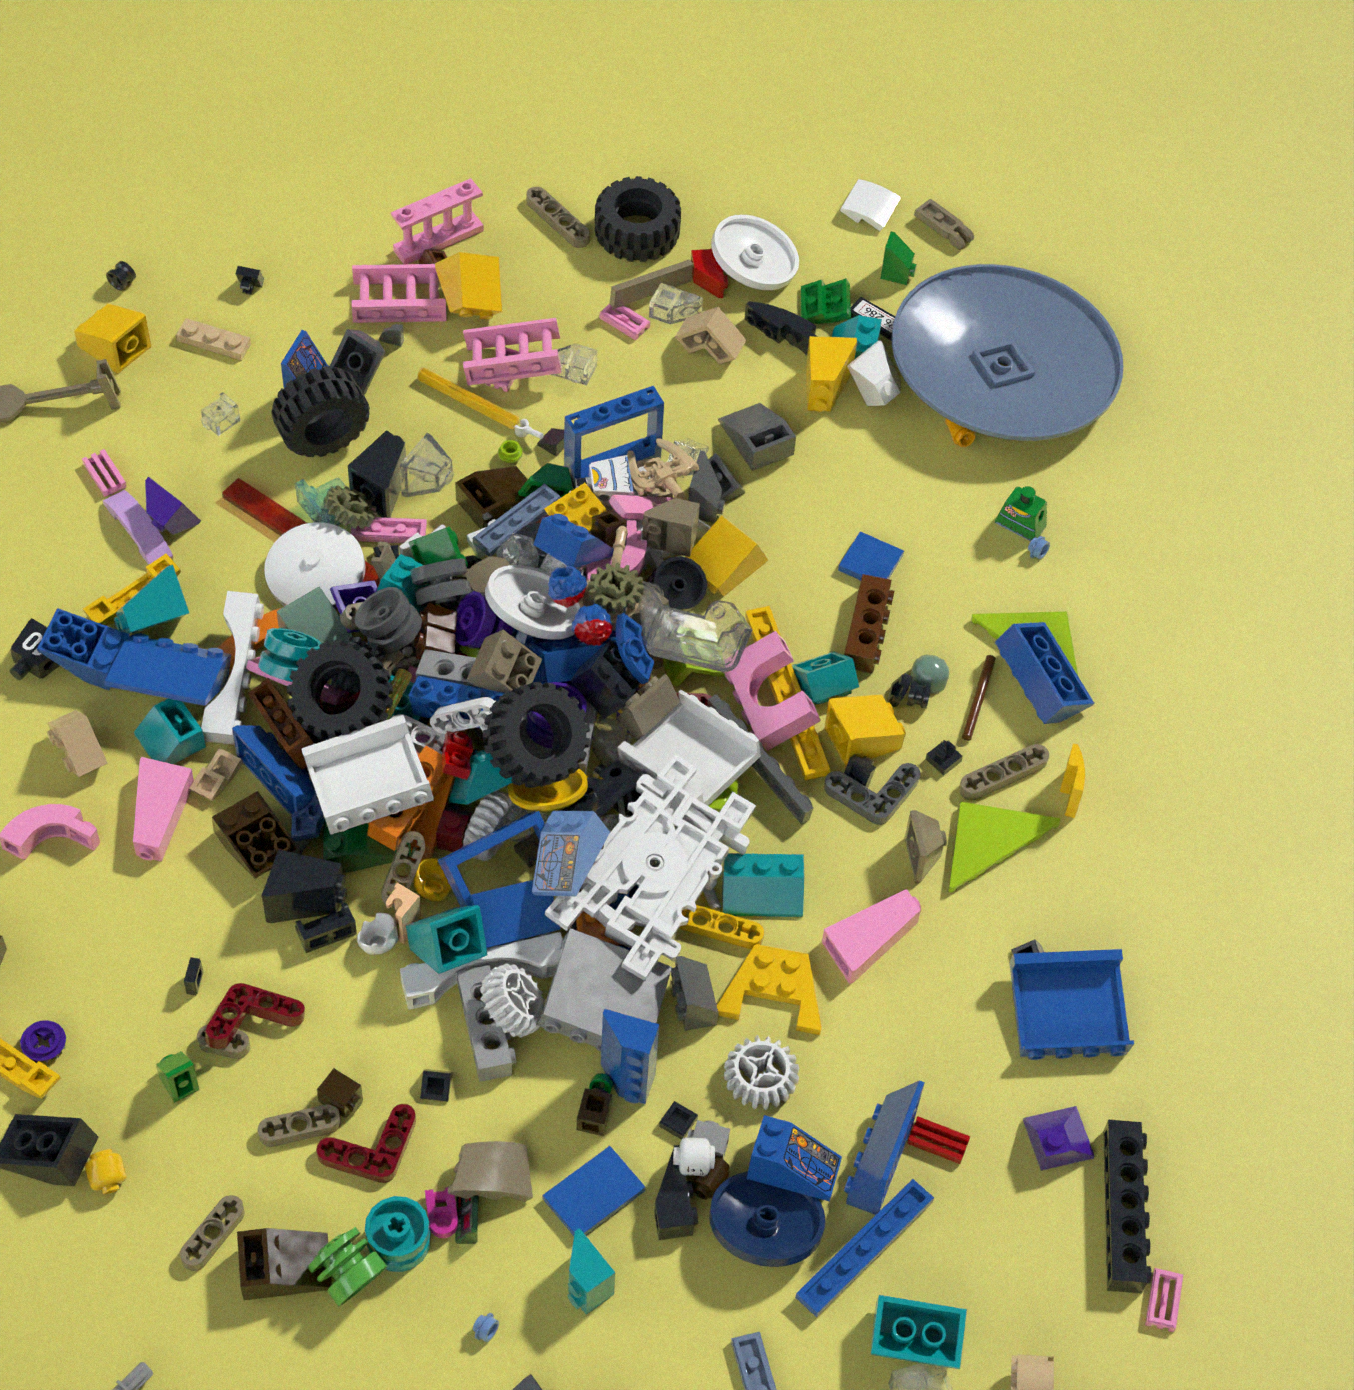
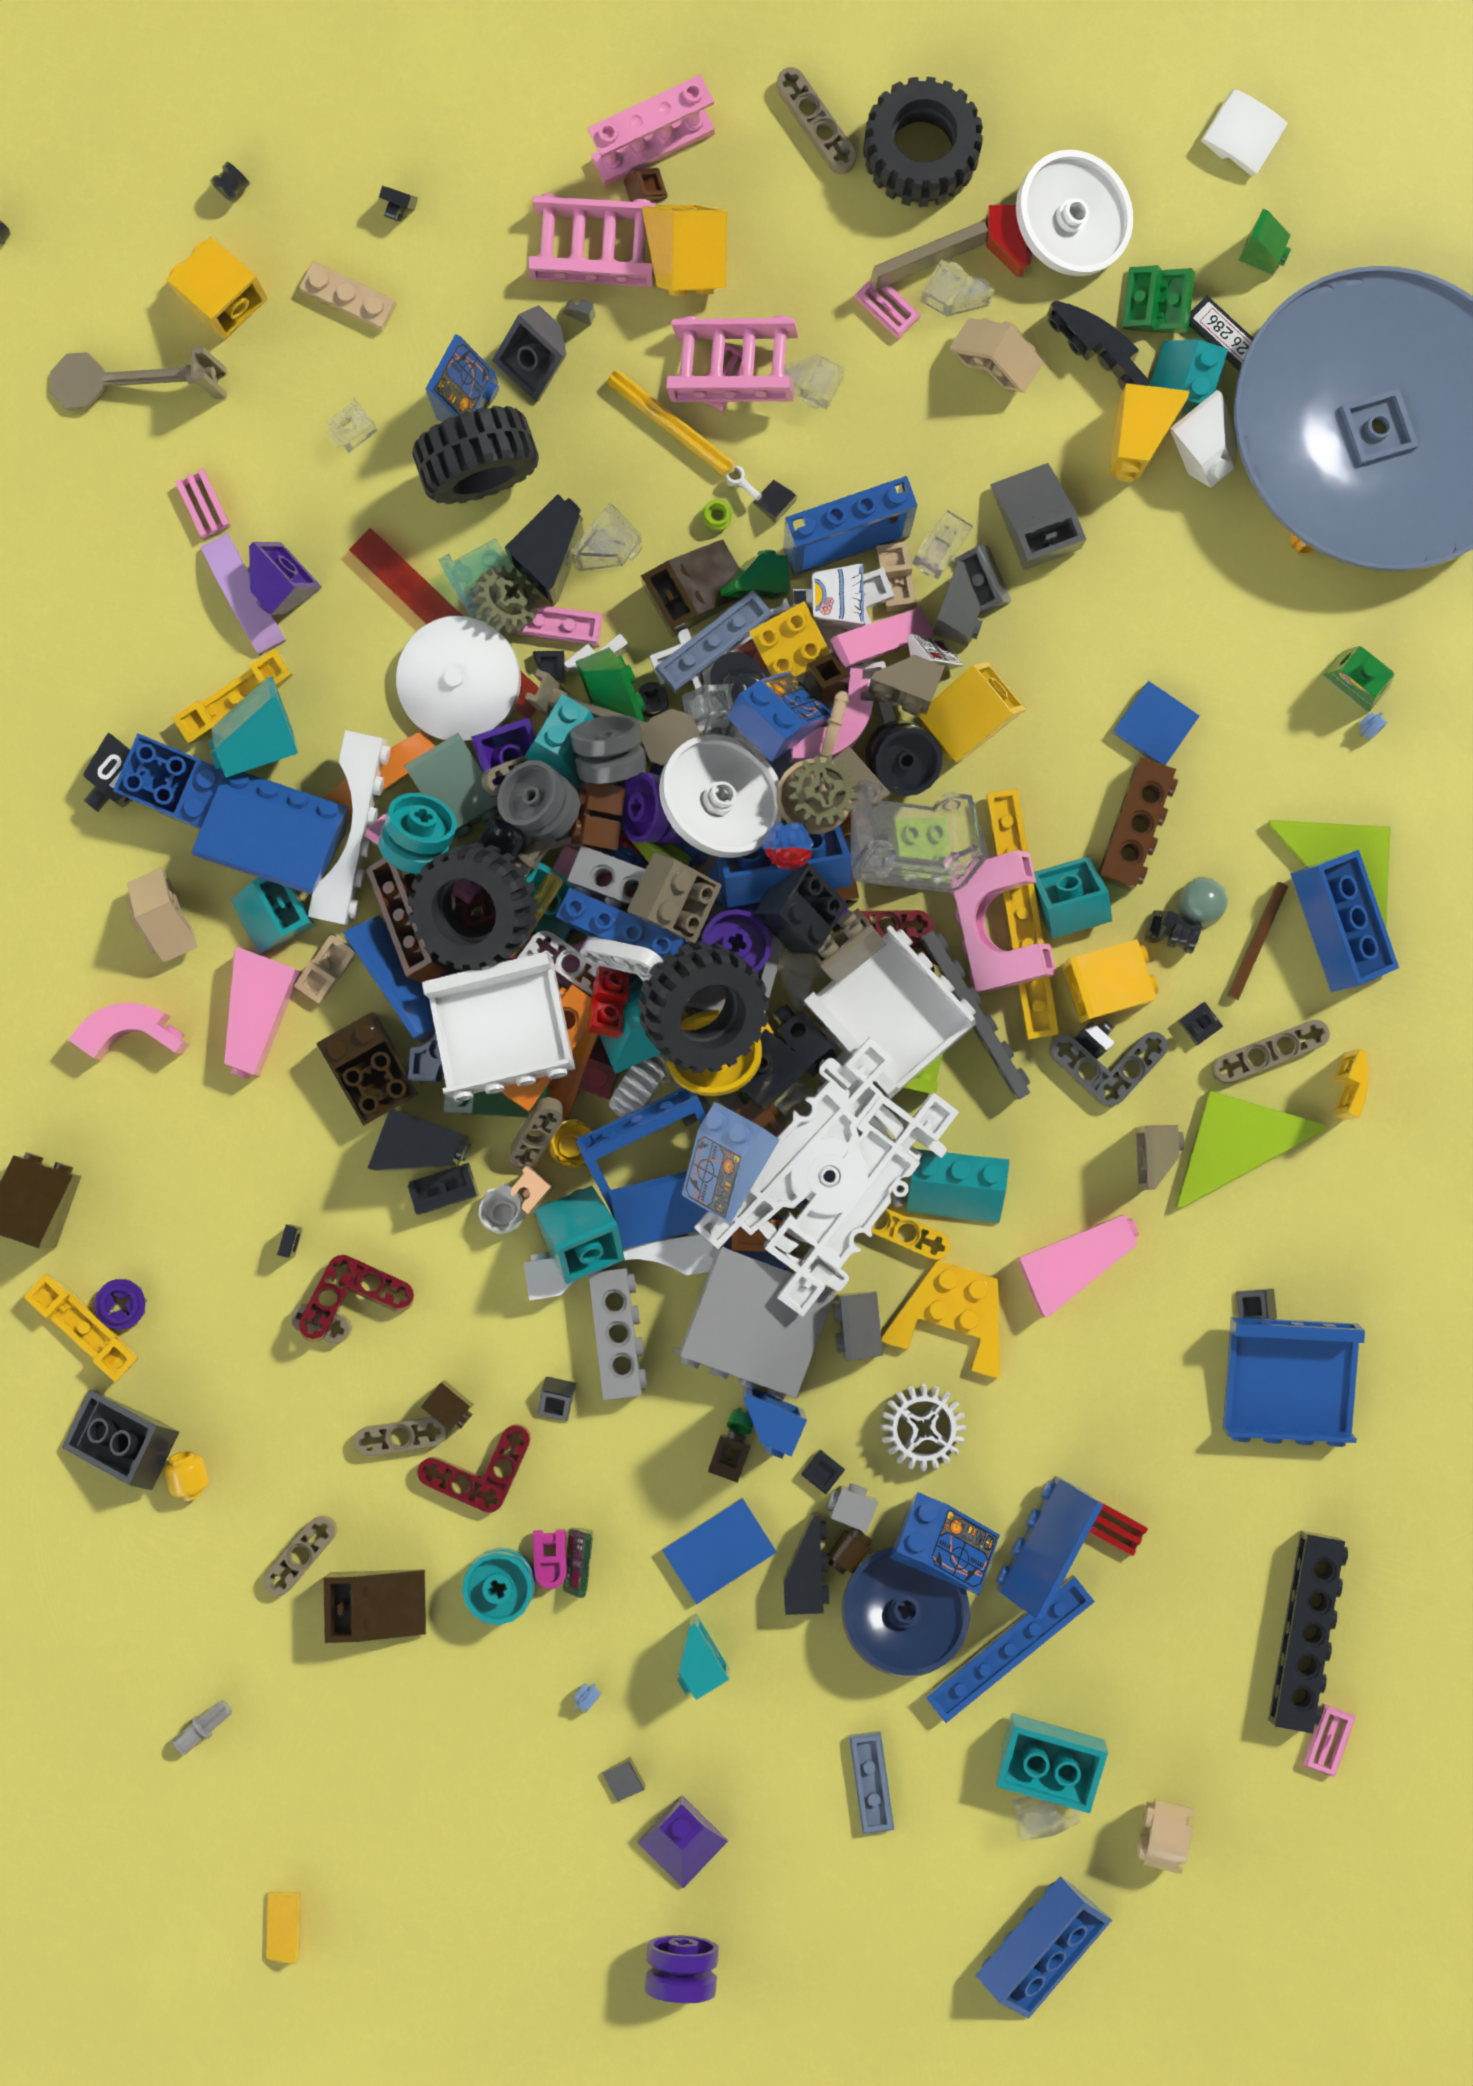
camera: 10 degrees right, 30 degrees up
green slope [156,1051,200,1103] -> none
bright green wheel [308,1227,387,1306] -> none
dark tan slope [448,1141,533,1202] -> none
white gear [480,963,546,1038] -> none
blue piece [548,566,588,608] -> none
blue tile [616,613,655,684] -> none
tan bar [627,438,699,500] -> none
white head [673,1137,715,1176] -> none
dark tan hinge [914,199,975,249] -> none
dark purple slope [1023,1106,1095,1171] -> none

